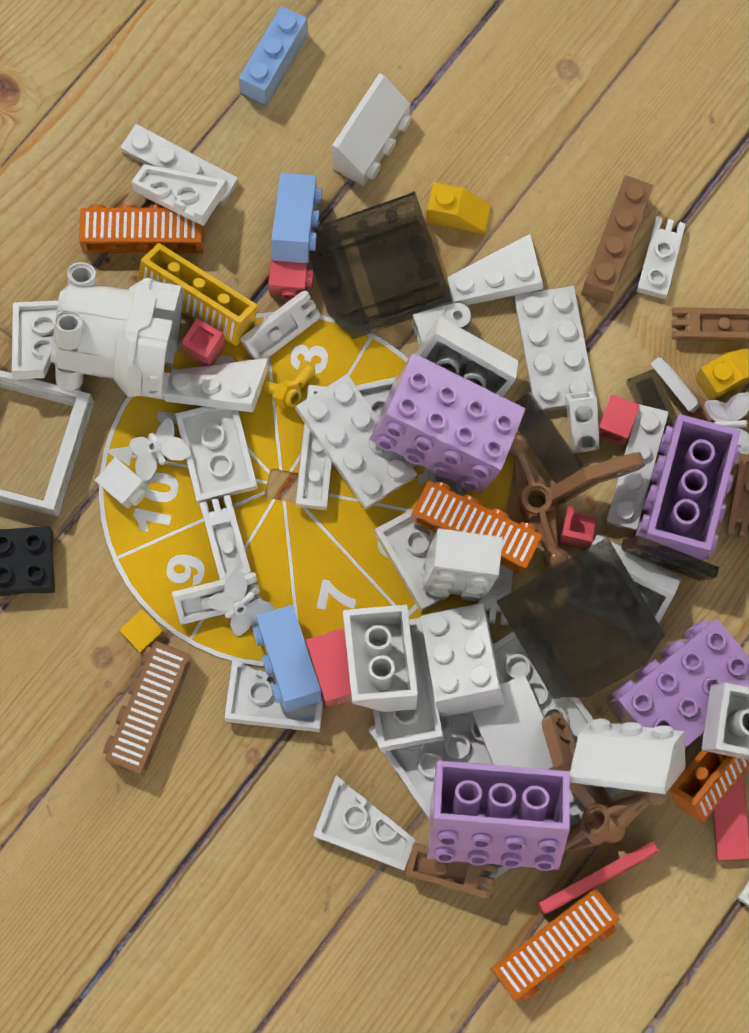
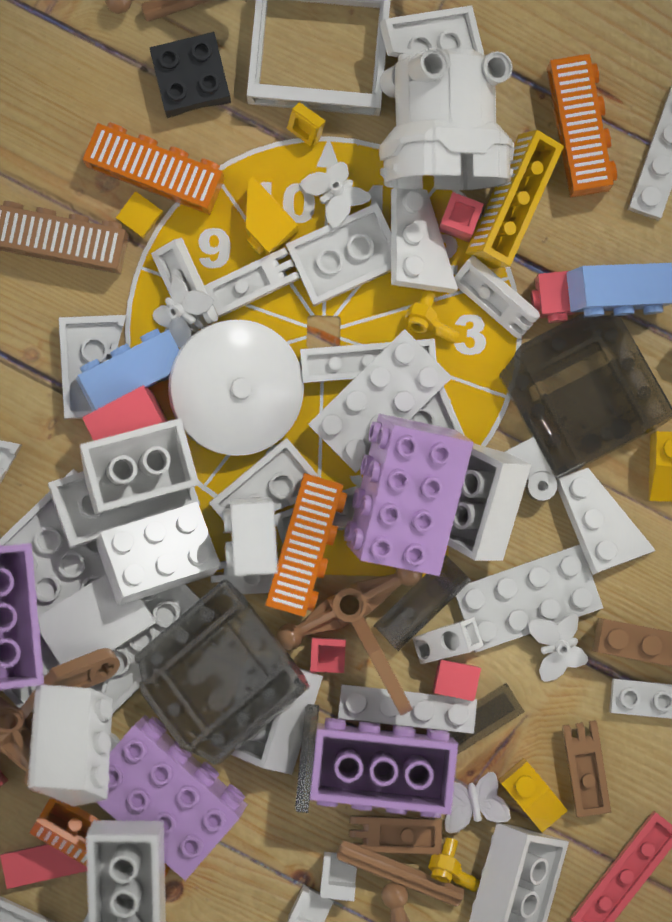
camera: 75 degrees right, 10 degrees up
white brick [95,457,148,509] -> none
white wing [131,164,227,226] -> none
white tile [651,357,701,413] -> none
none -> orange brick [82,122,225,215]
none -> white dish [168,320,304,456]
none -> yellow slope [246,176,299,255]
none -> yellow tile [287,102,326,147]
none -> white piece [528,613,588,682]

